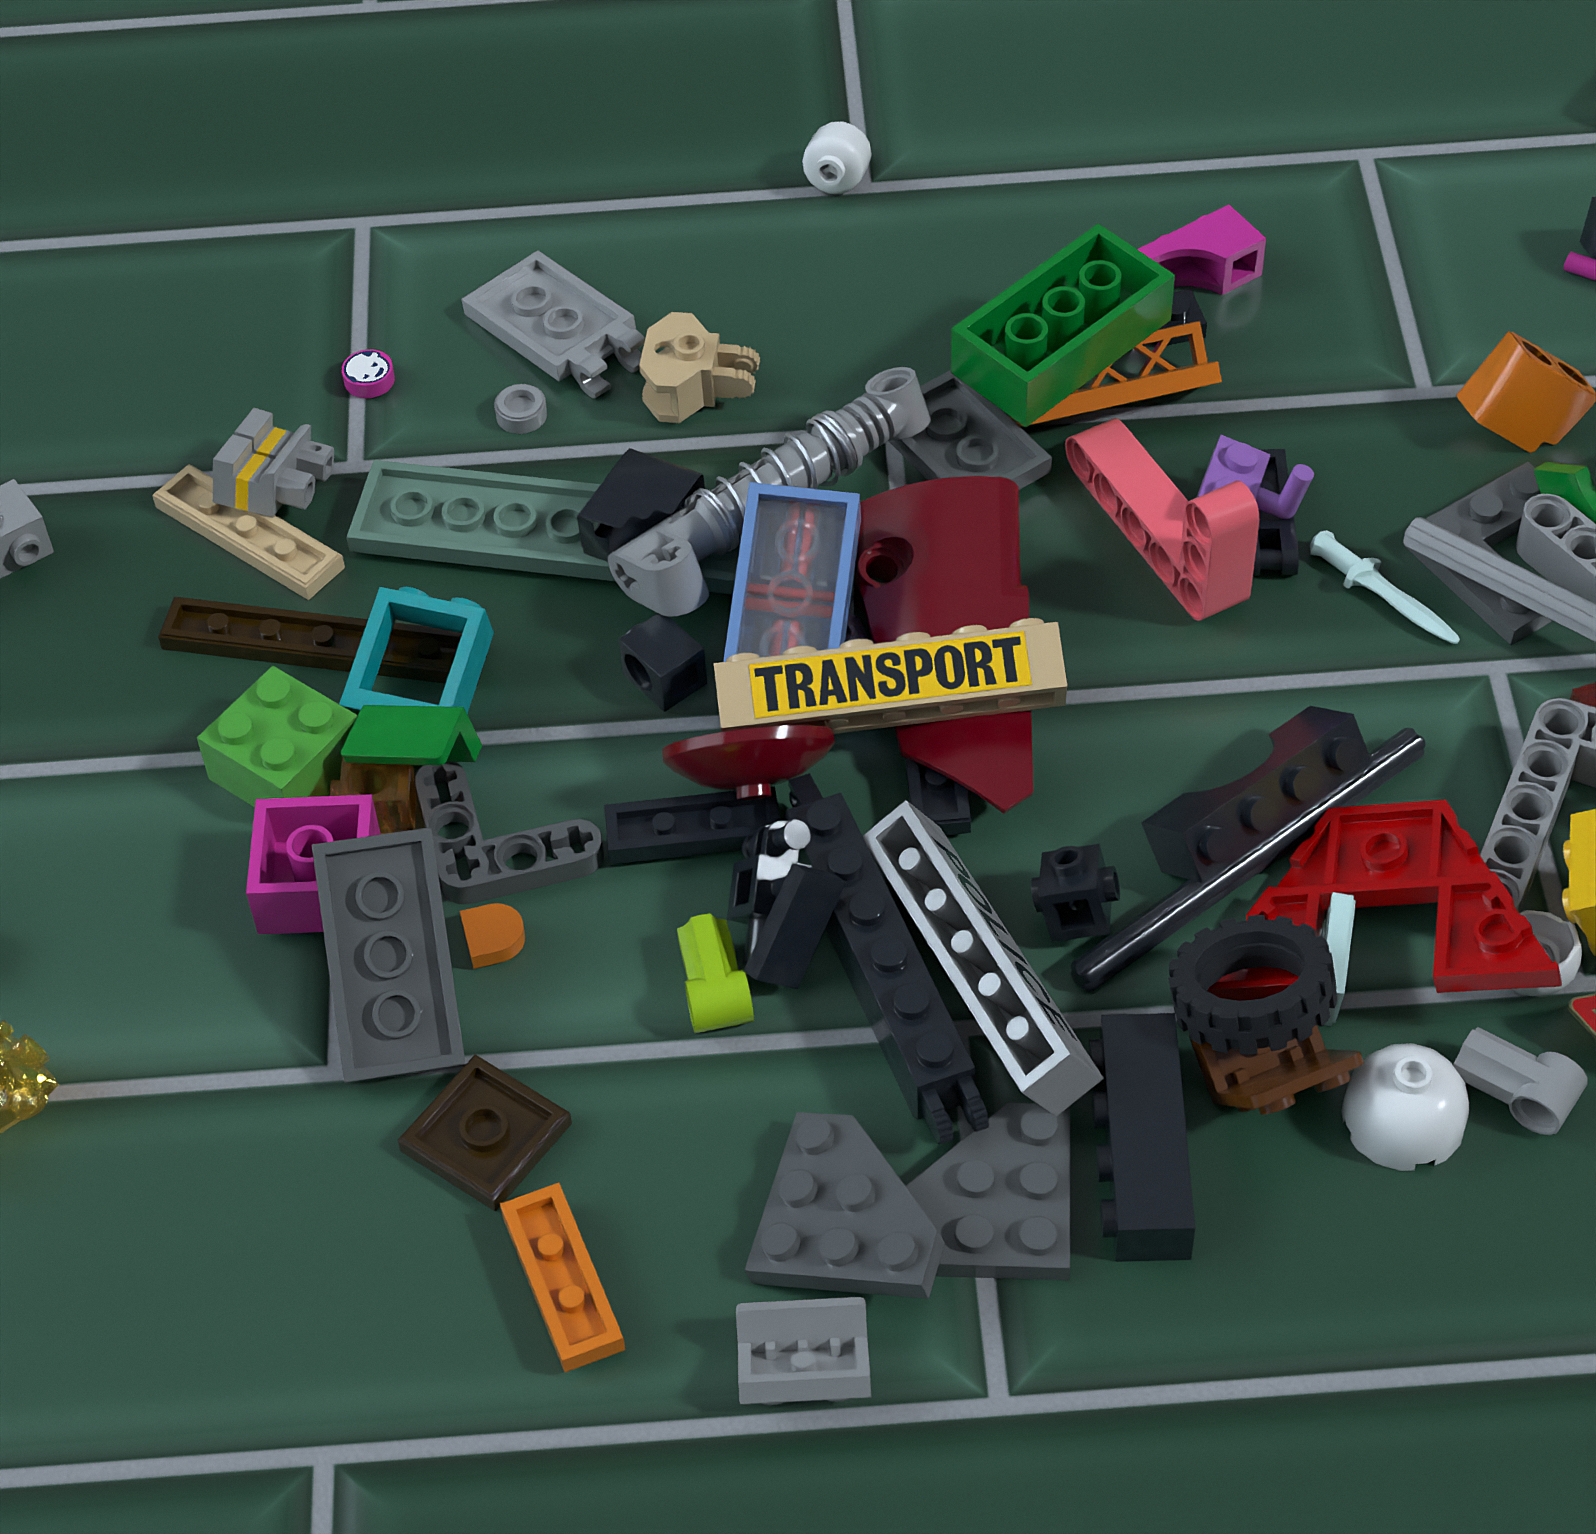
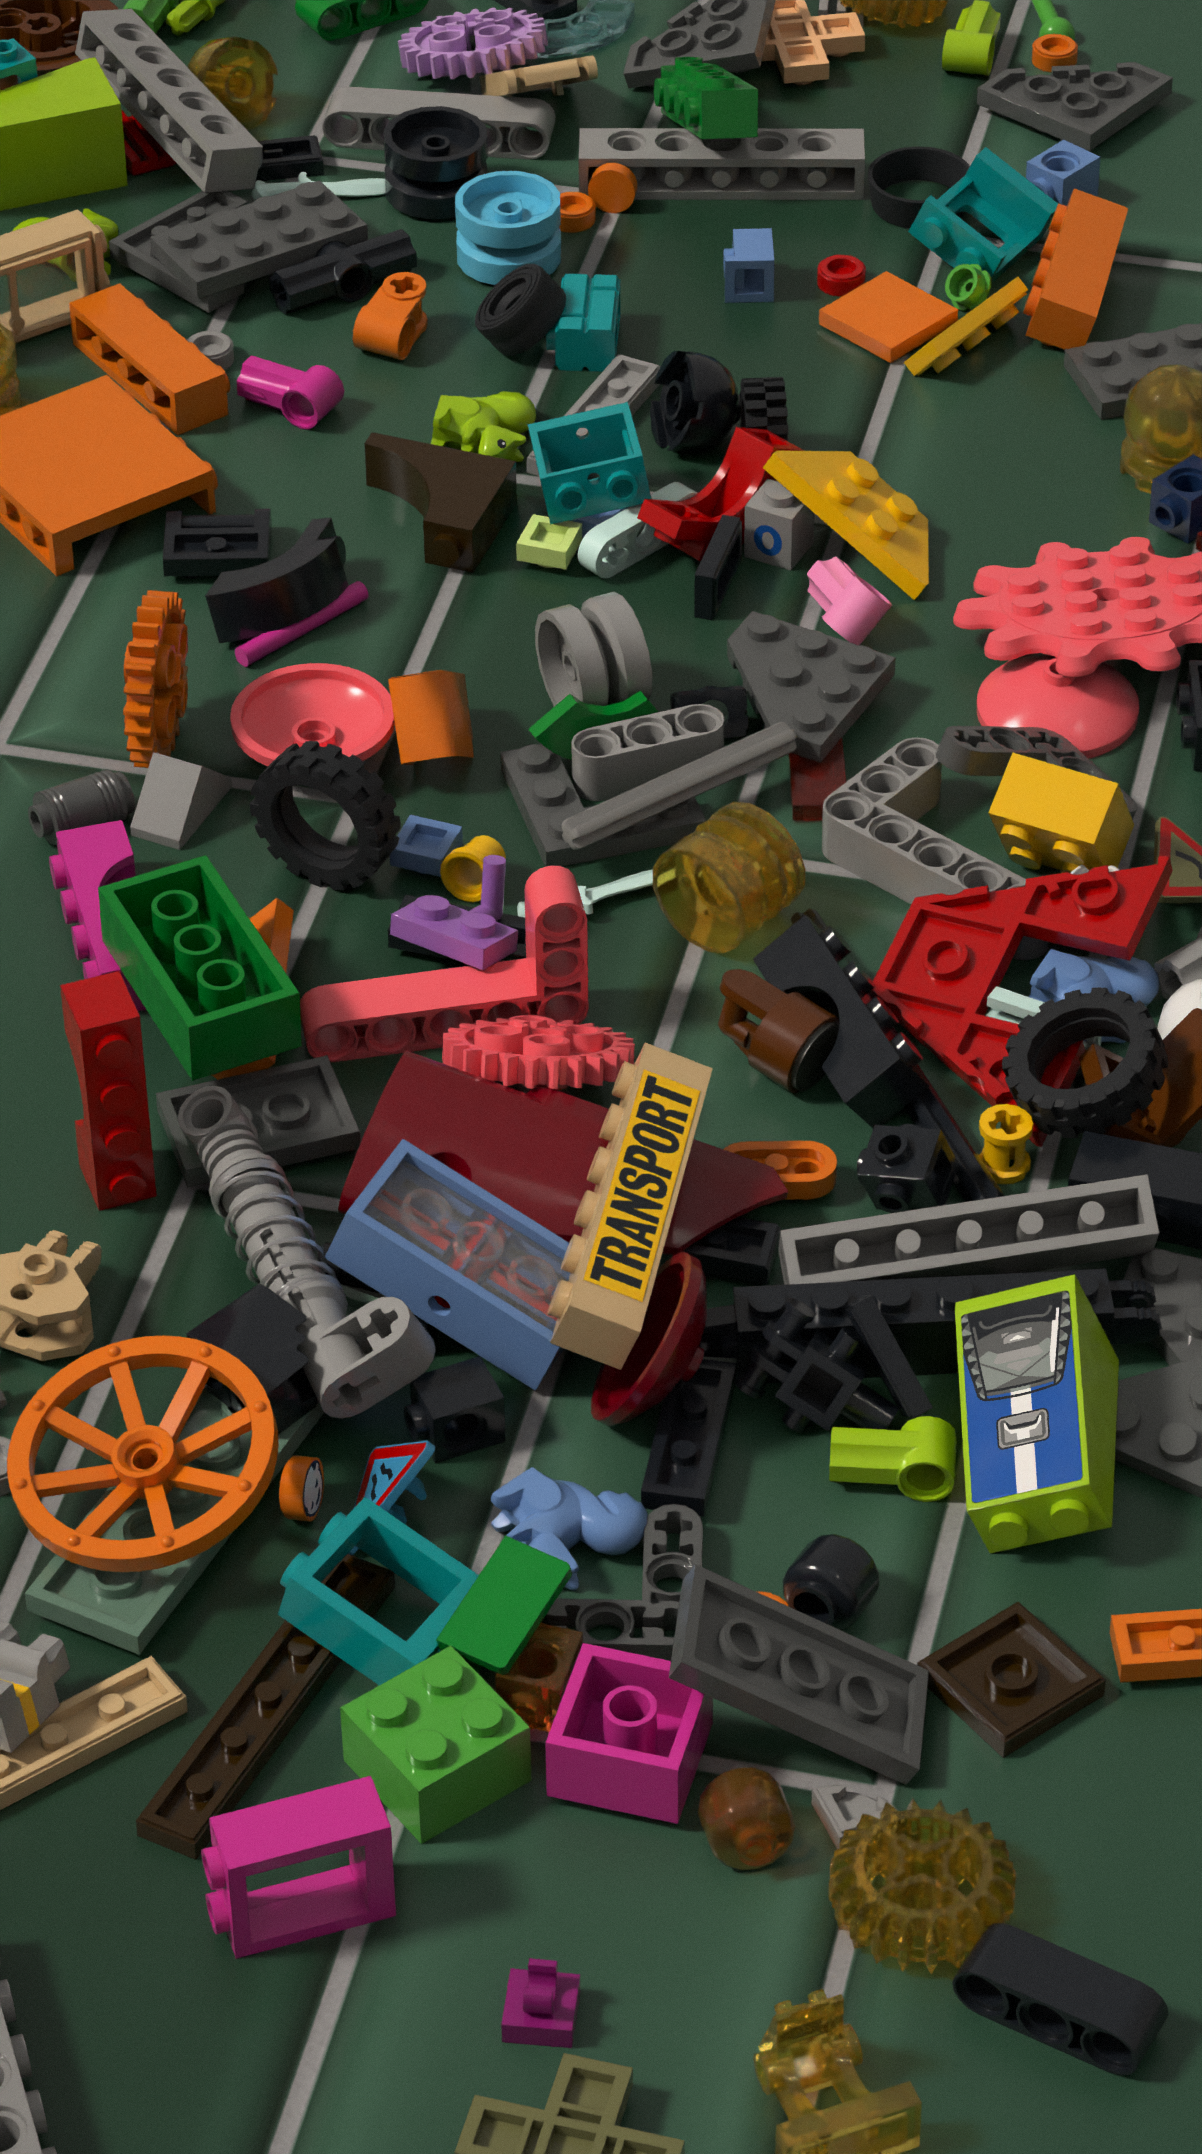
camera: 75 degrees left, 10 degrees down
none -> orange wheel [7,1335,279,1572]
none -> dark grey head [28,769,135,845]
none -> red arch [60,971,157,1211]
none -> orange gear [123,590,188,768]
none -> light grey slope [130,752,232,850]
none -> dark pink window [201,1776,396,1959]
none -> coral dish [230,663,395,767]
none -> black tyre [250,741,401,890]
none -> orange tile [279,1455,324,1522]
none -> dark azure piece [348,1441,435,1555]
none -> medium blue plate [390,815,463,877]
none -> yellow piece [440,835,506,902]
none -> coral gear [442,1015,635,1090]
none -> medium blue animal [491,1467,648,1590]
none -> magenta tile [501,1958,581,2048]
none -> clear yellow wheel [653,802,805,953]
none -> clear orange head [698,1767,795,1870]
none -> reddish brown piece [718,969,840,1093]
none -> orange plate [723,1141,837,1200]
none -> black head [783,1534,879,1631]
none -> light grey tile [811,1784,902,1853]
none -> clear yellow gear [828,1798,1016,1974]
none -> black beam [952,1923,1169,2075]
none -> slope [955,1274,1119,1553]
none -> yellow bush [978,1104,1033,1185]
none -> medium blue animal [1029,949,1160,1043]

